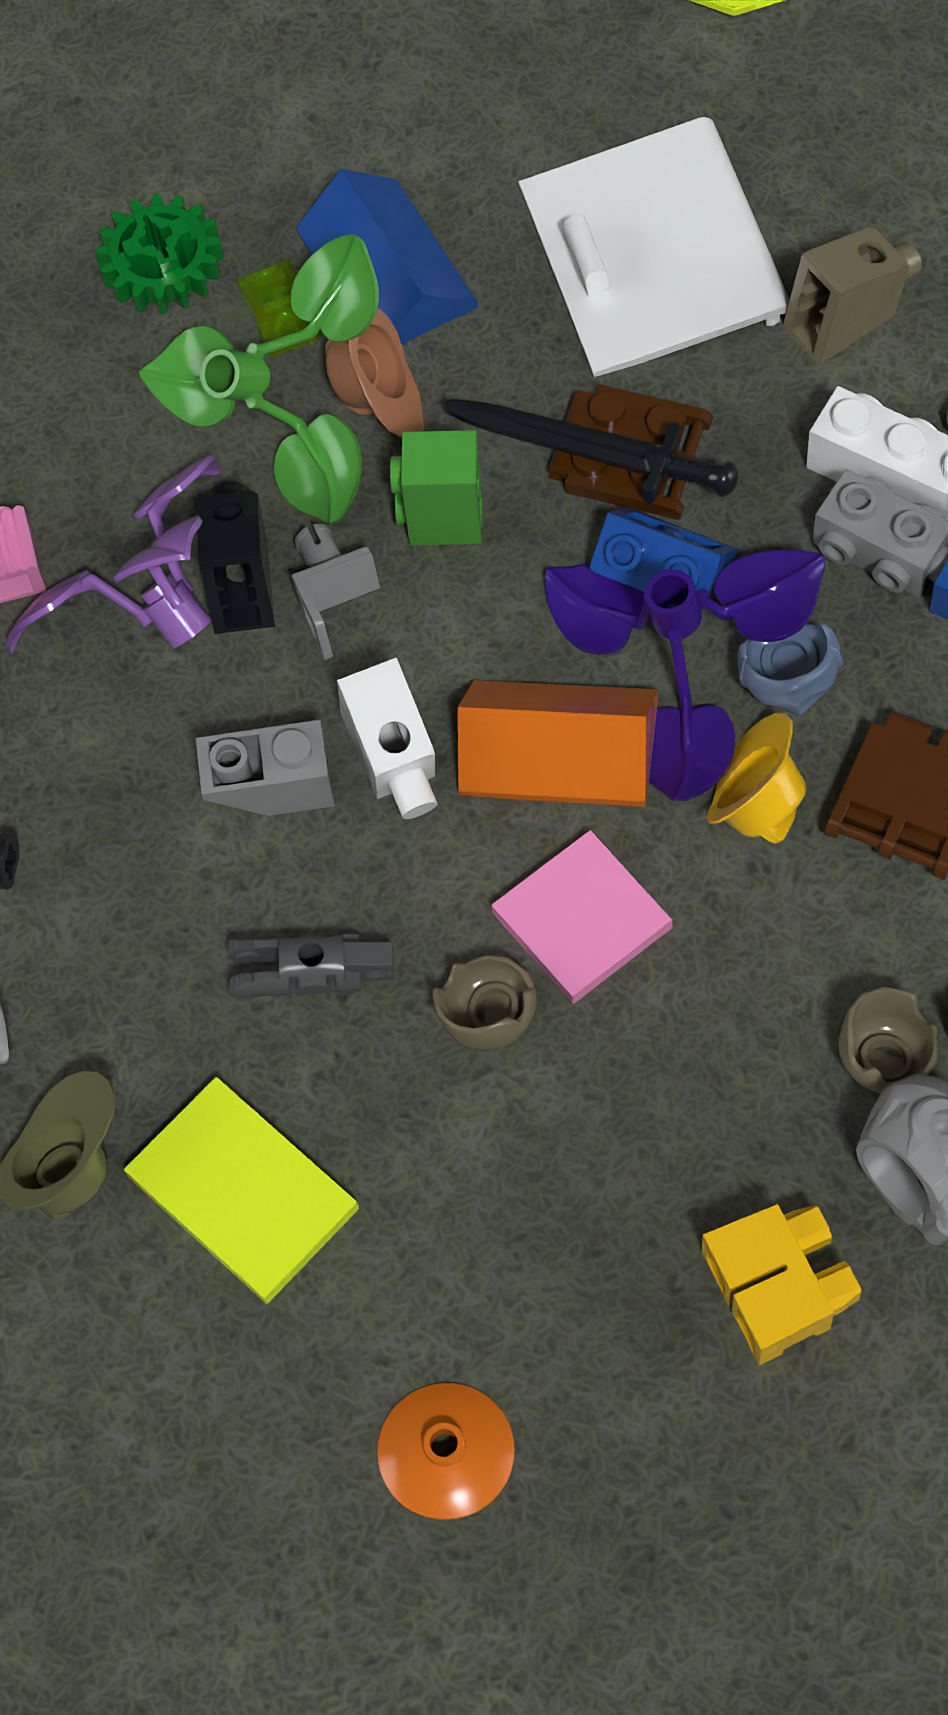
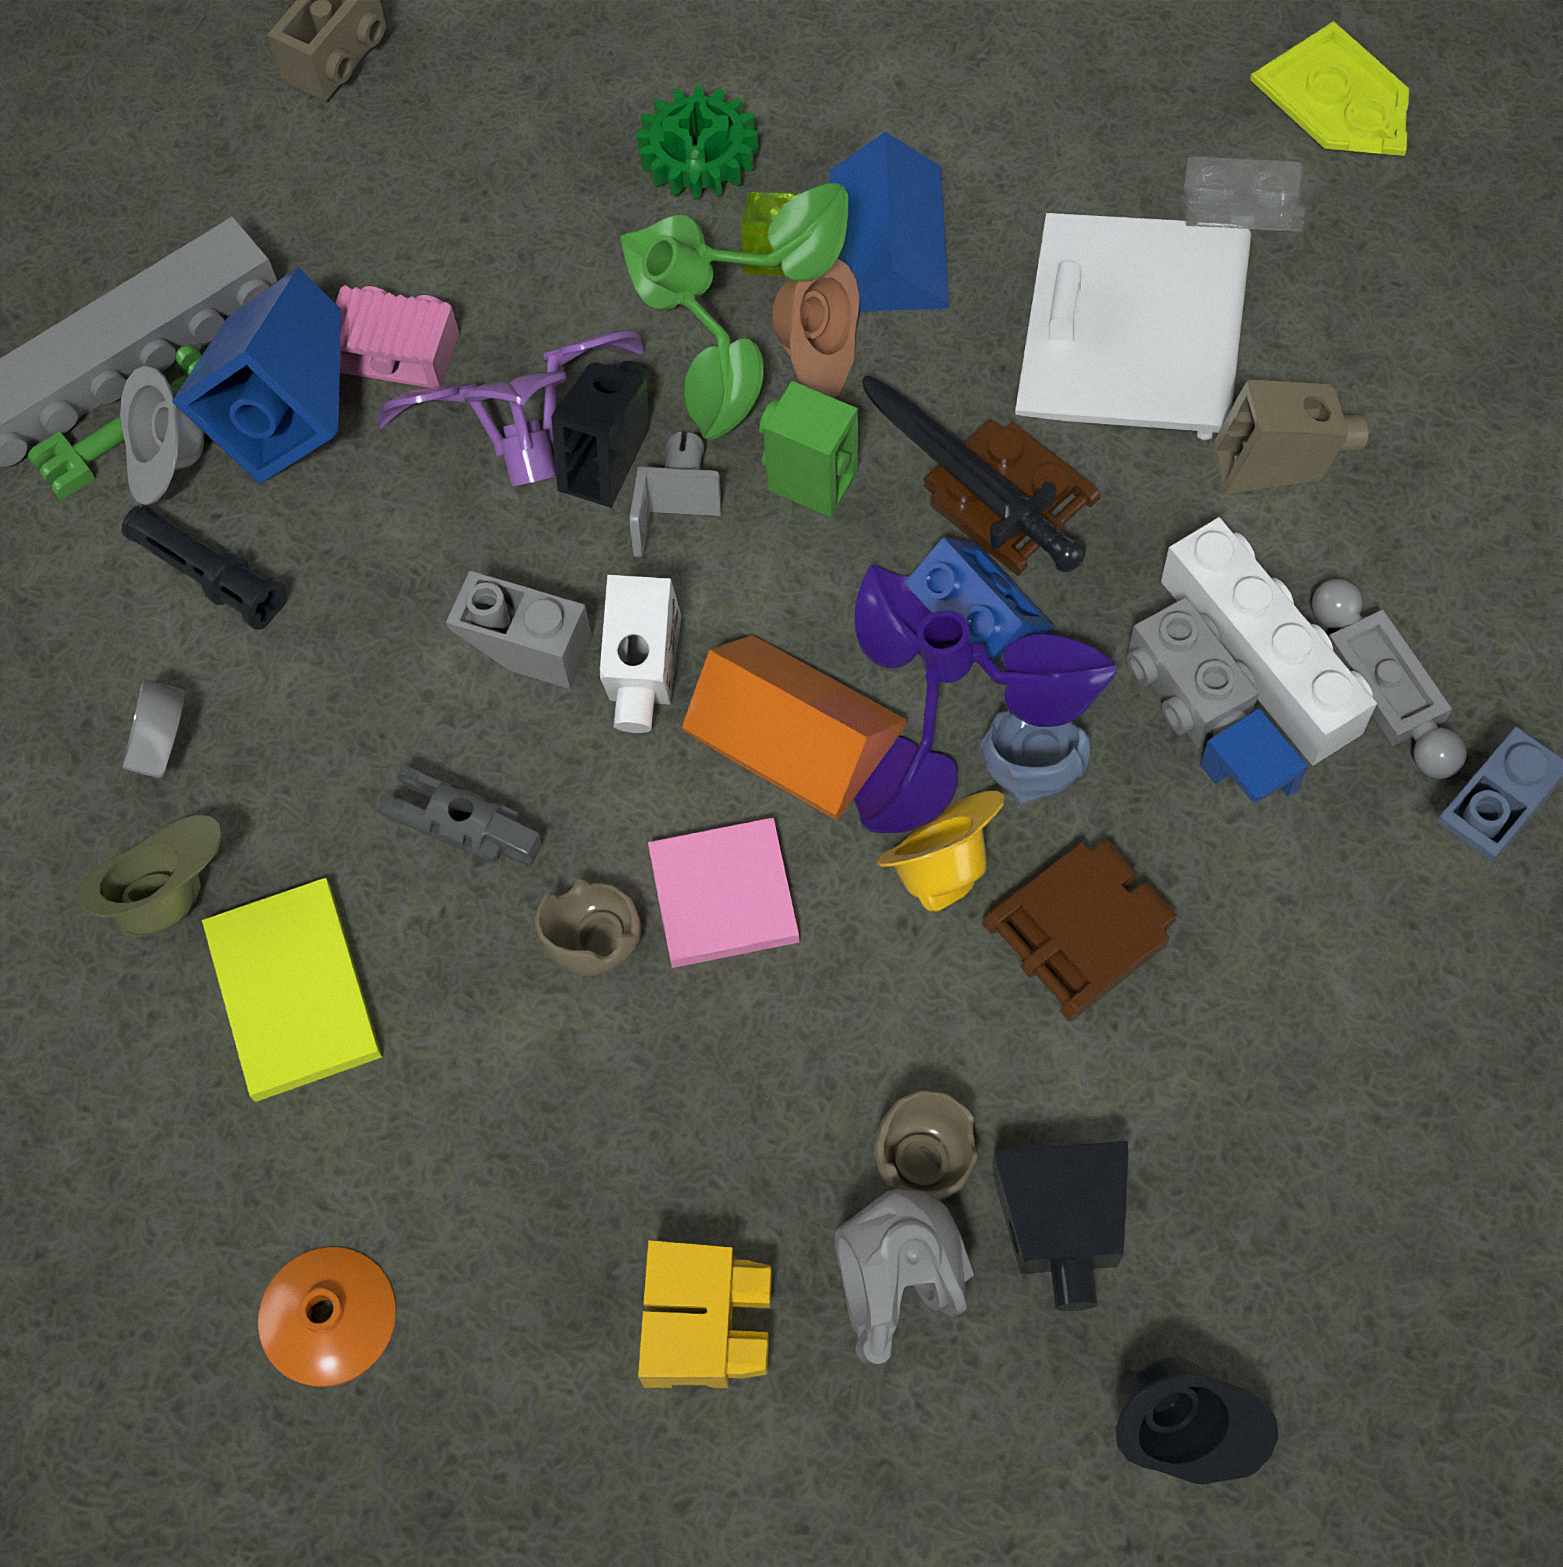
camera: 25 degrees right, 0 degrees up
none -> clear bracket [1182,155,1306,232]

